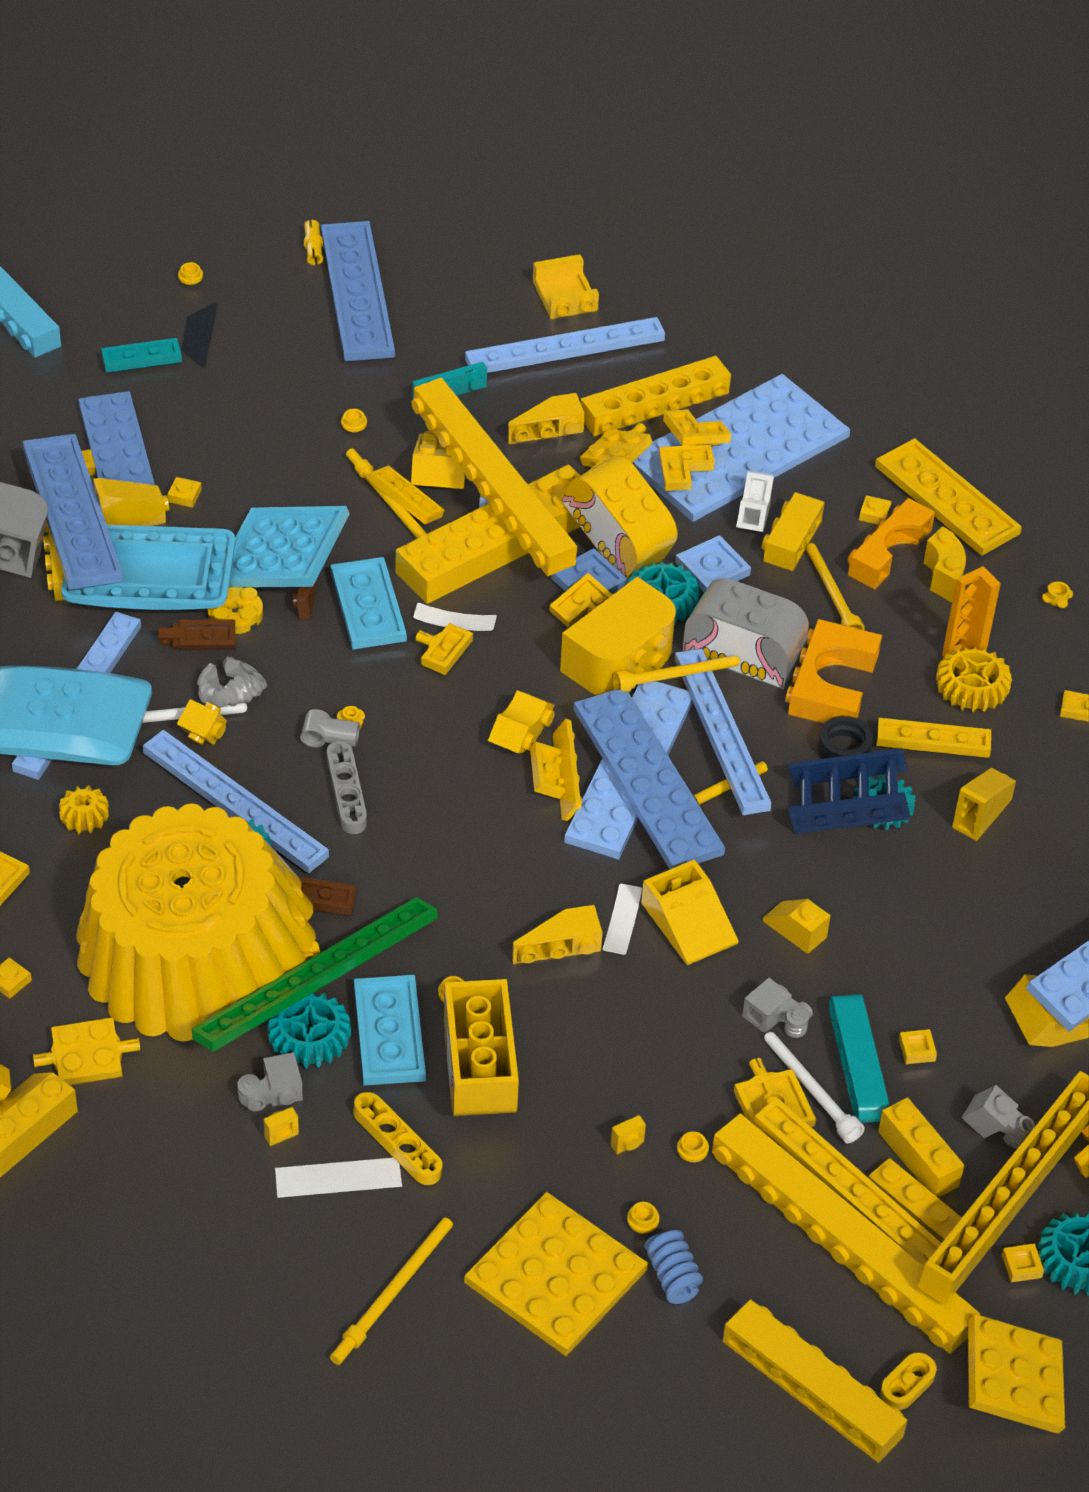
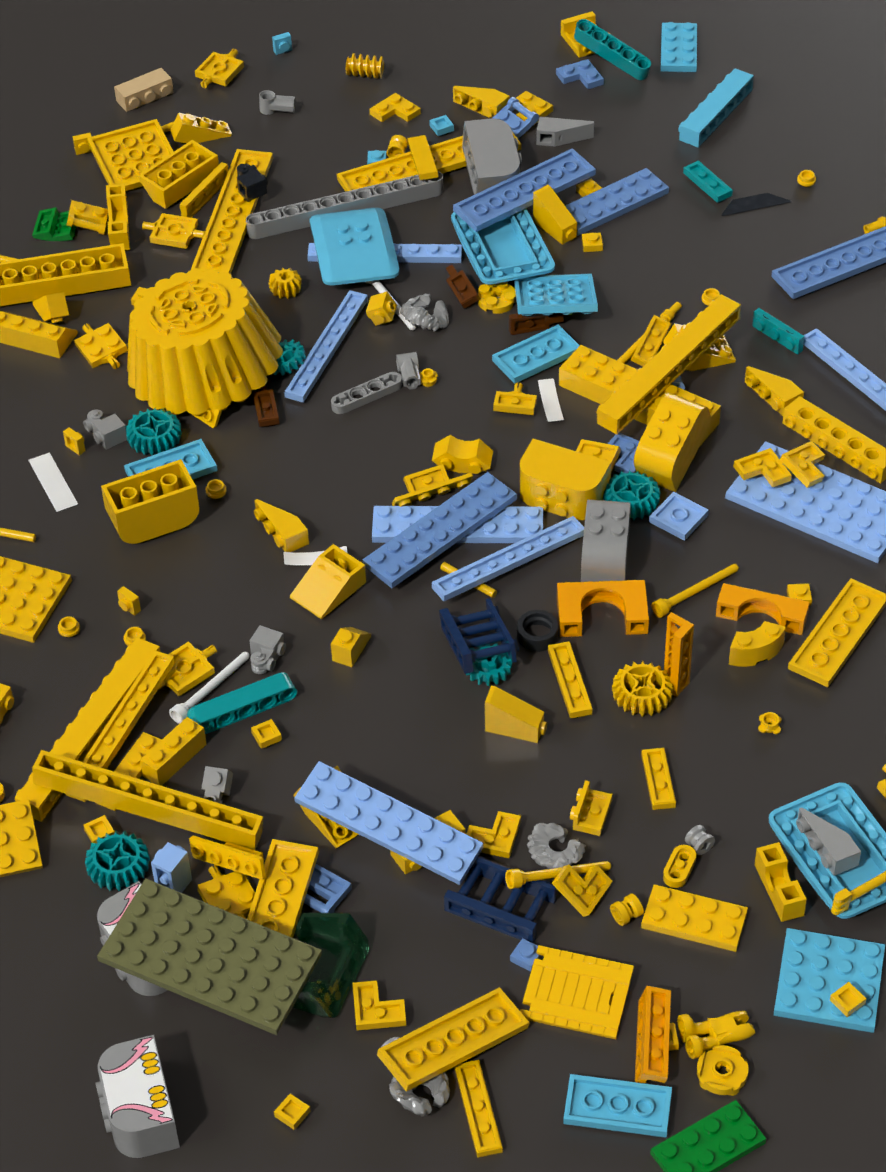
camera: 75 degrees right, 0 degrees up
green plate [191,897,438,1052] -> none
yellow beam [353,1092,443,1185] -> none
yellow plate [580,423,653,471] -> none
yellow piece [612,656,740,692] -> none
medium blue piece [644,1230,703,1304] -> none
white brick [736,470,774,532] -> none
yellow brick [761,492,825,571] -> none

